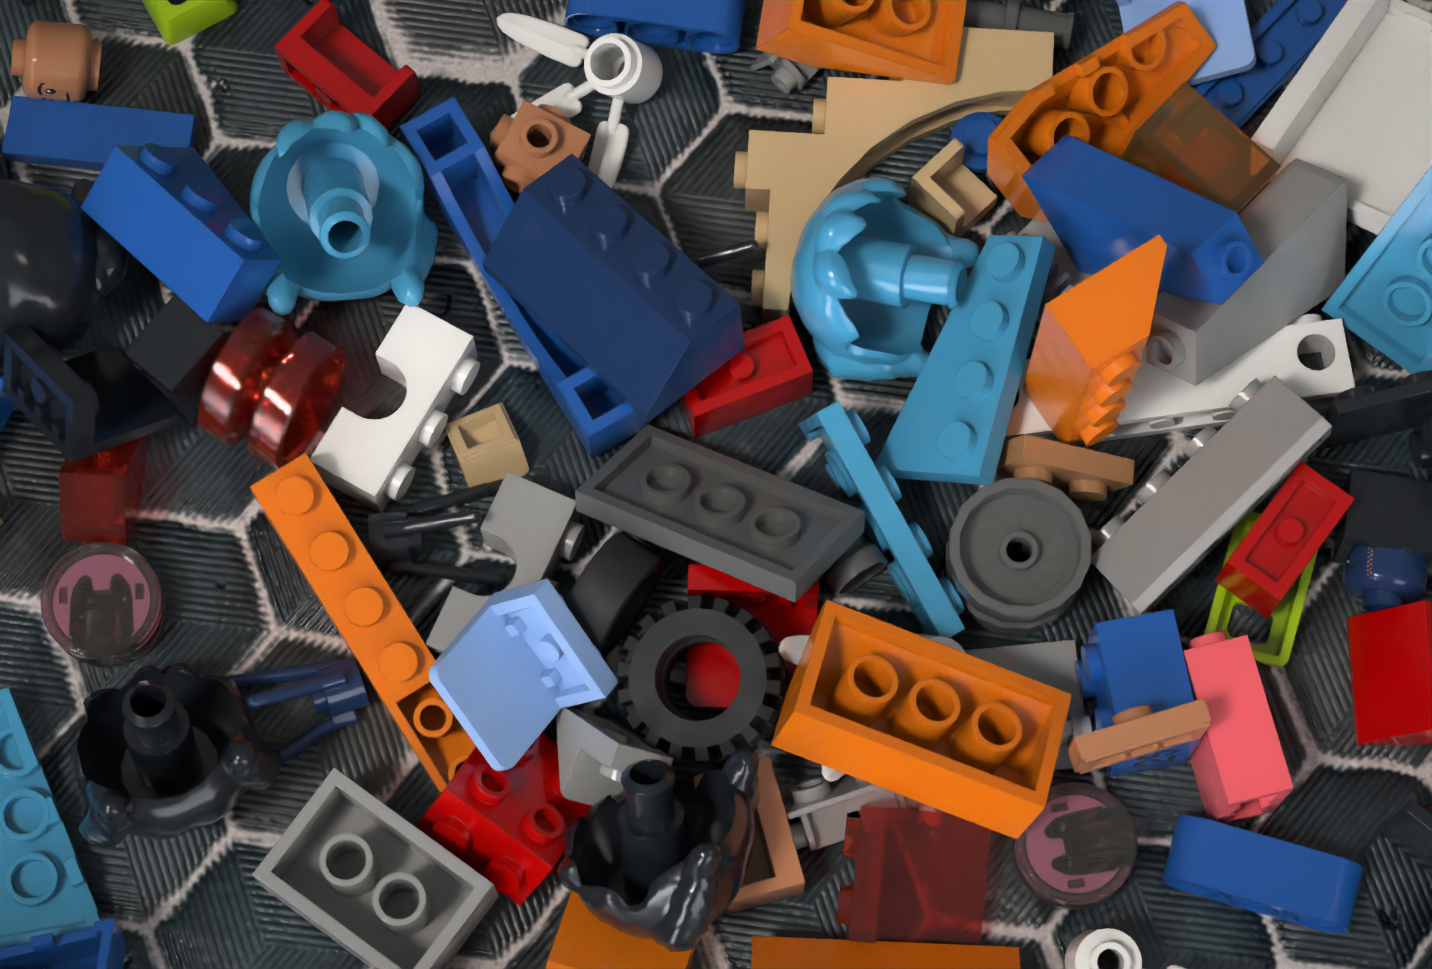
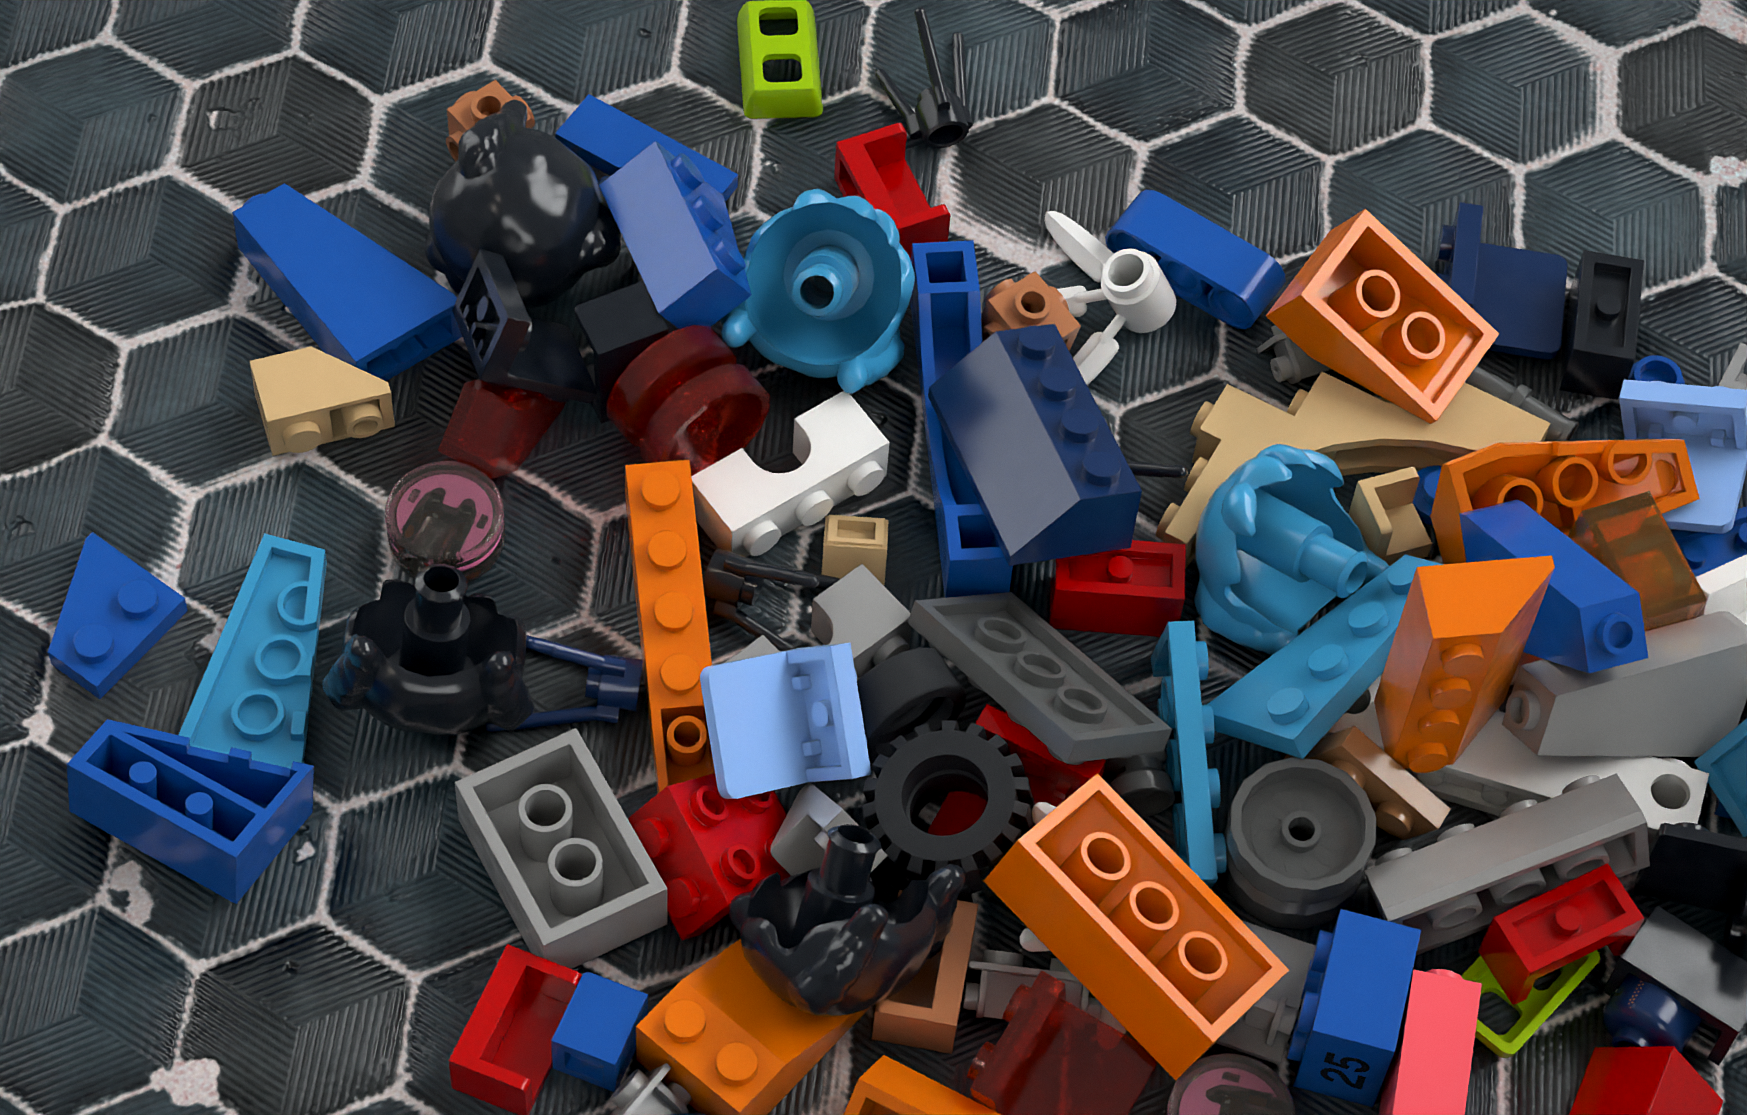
camera: 20 degrees right, 15 degrees down
nougat head [10,20,102,103] -> none
nougat plate [1068,698,1212,774] -> none

